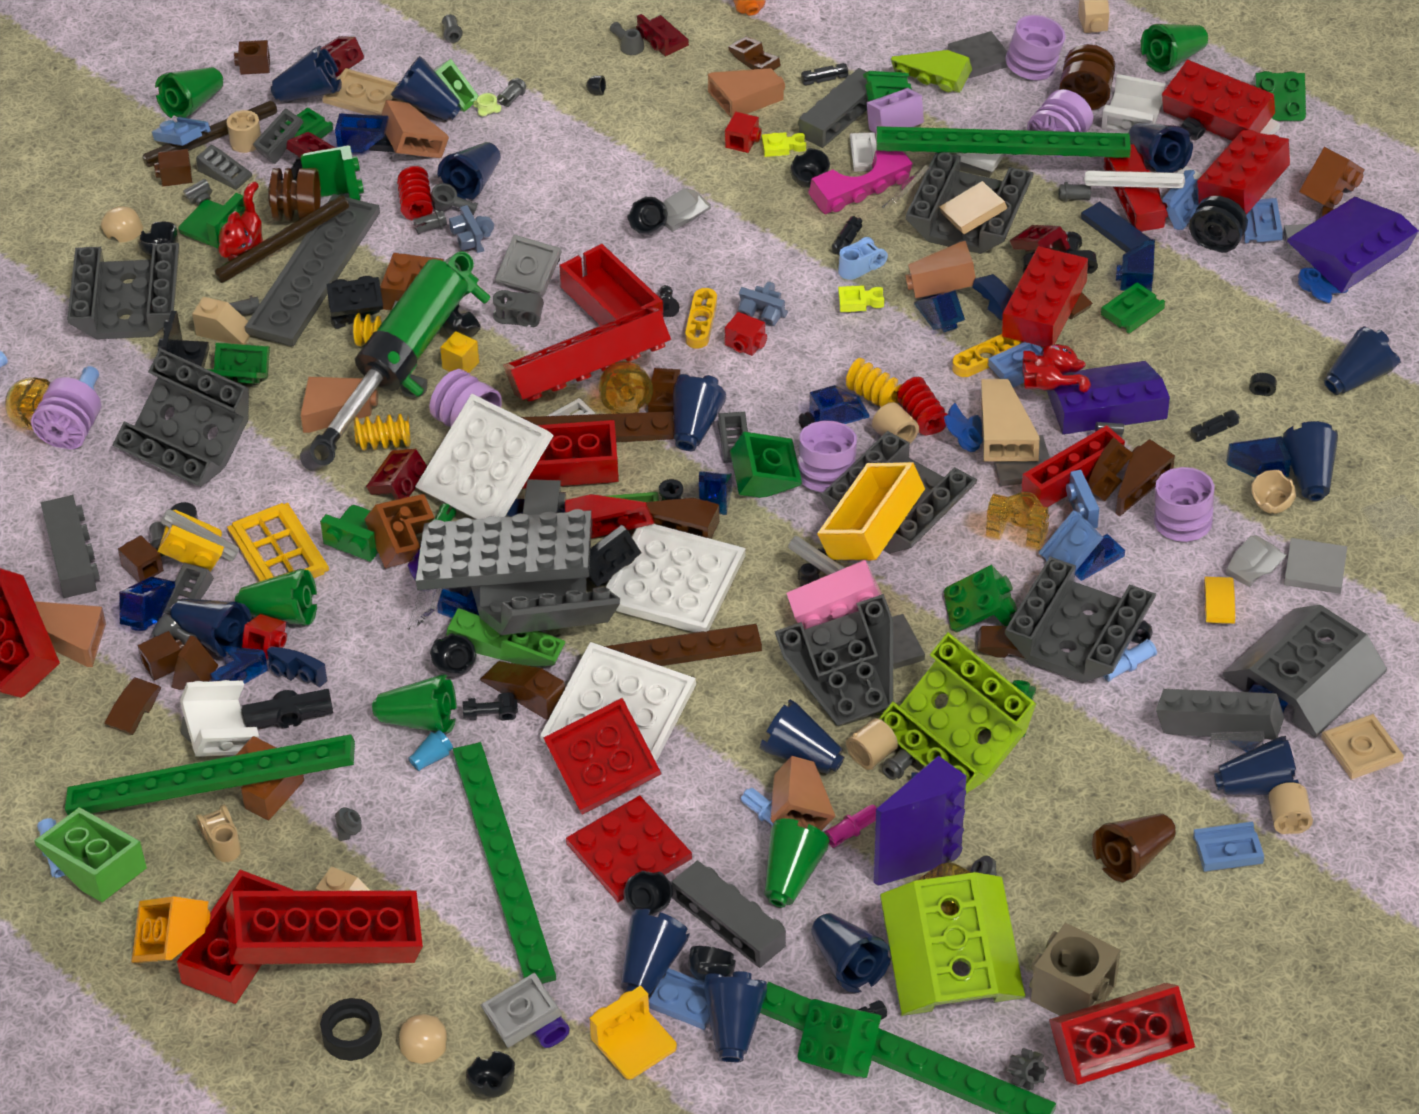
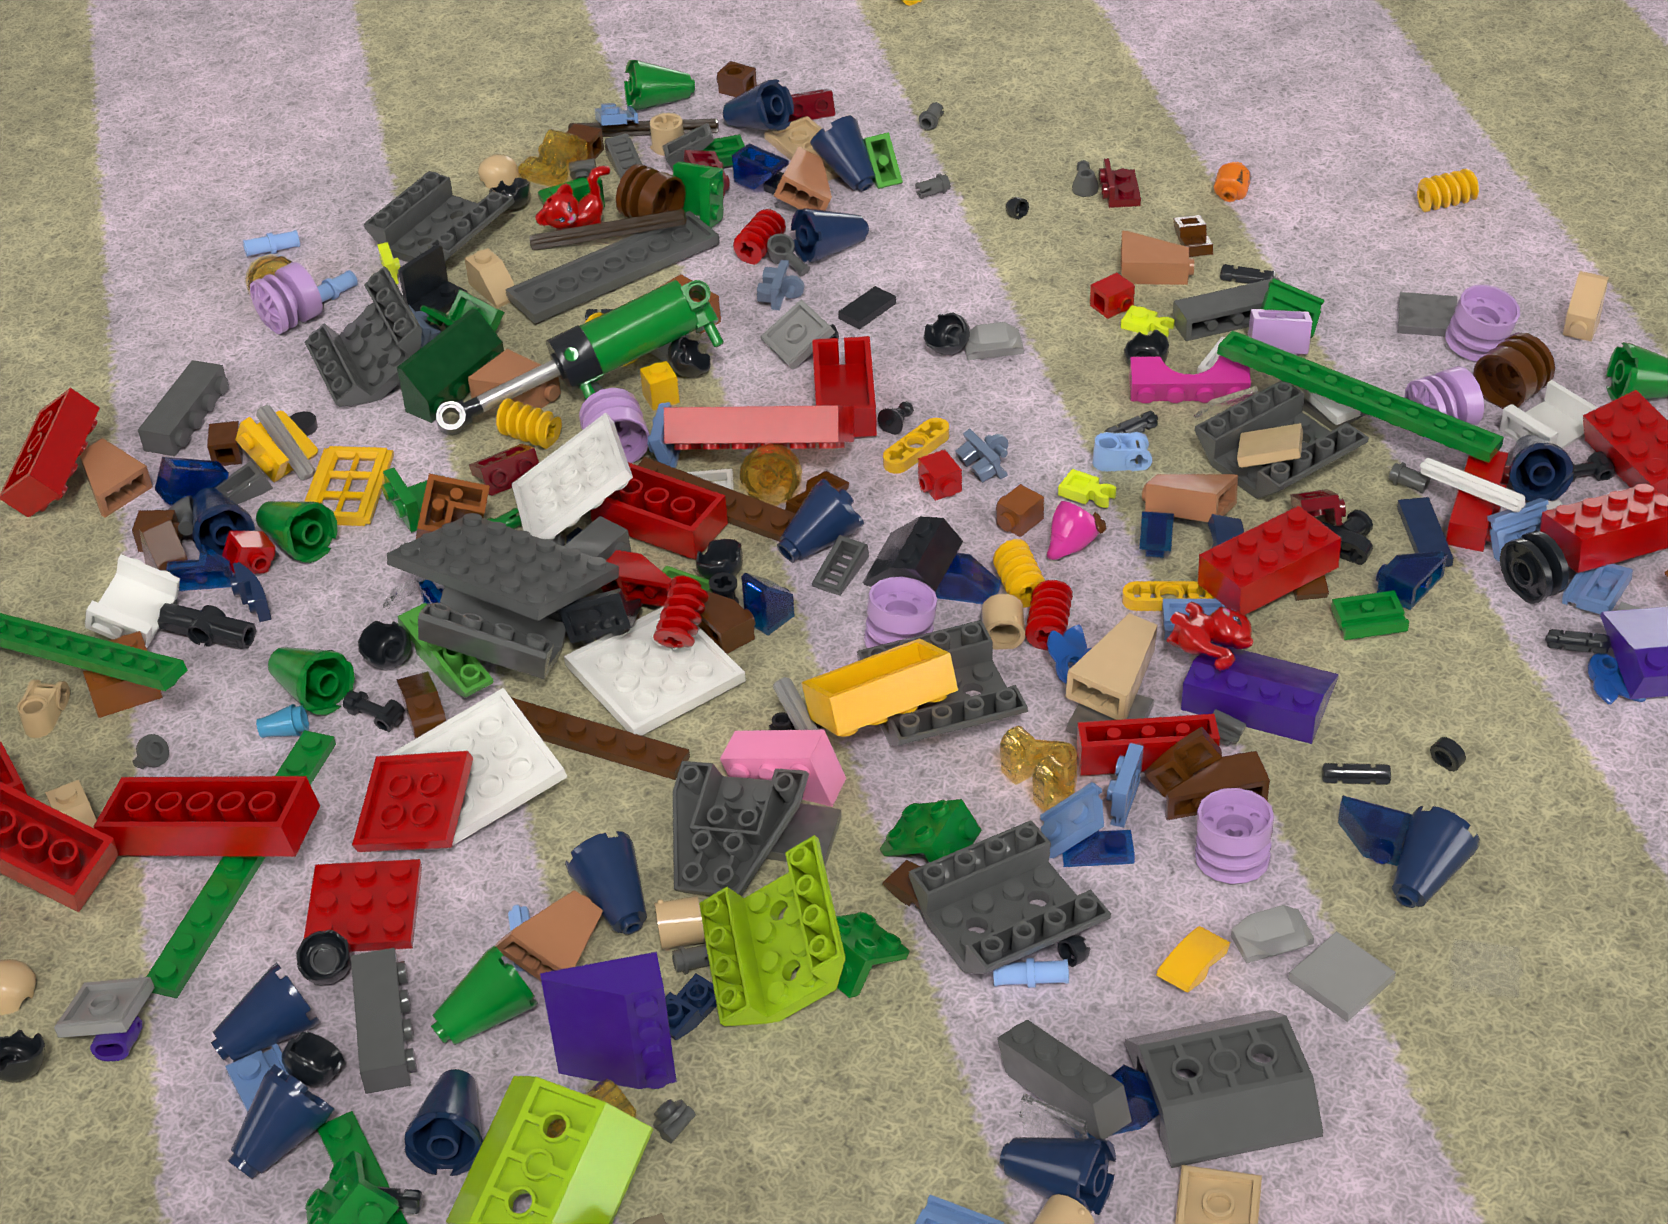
camera: 35 degrees right, 5 degrees down
reddish brown slope [105,677,161,735] -> none
dark grey pin [229,295,260,316] -> none
black bracket [326,276,383,317] -> none
dark grey pin [413,210,447,235] -> none
yellowish green plate [474,93,501,116] -> none
dark grey piece [493,290,544,327] -> none
yellow bracket [589,986,677,1080] -> none
green slope [730,431,802,498] -> none
lime slope [891,50,972,93] -> none
reddish brown cone [1092,813,1176,882] -> none
tan hair [1251,470,1296,514] -> none
dark blue cone [1323,326,1401,395] -> none
none -> red brick [93,776,320,857]
none -> neon yellow plate [377,242,401,284]
none -> dark green slope [397,308,504,423]
none -> clear yellow piece [518,129,588,187]
none -> medium blue plate [648,402,680,468]
none -> red piece [653,575,709,648]
none -> black hair [696,539,743,580]
none -> black tile [838,286,896,330]
none -> black slope [862,516,963,592]
none -> dark orange brick [996,484,1044,537]
none -> dark pink hat [1047,501,1107,560]
none -> black axle [1545,629,1611,654]

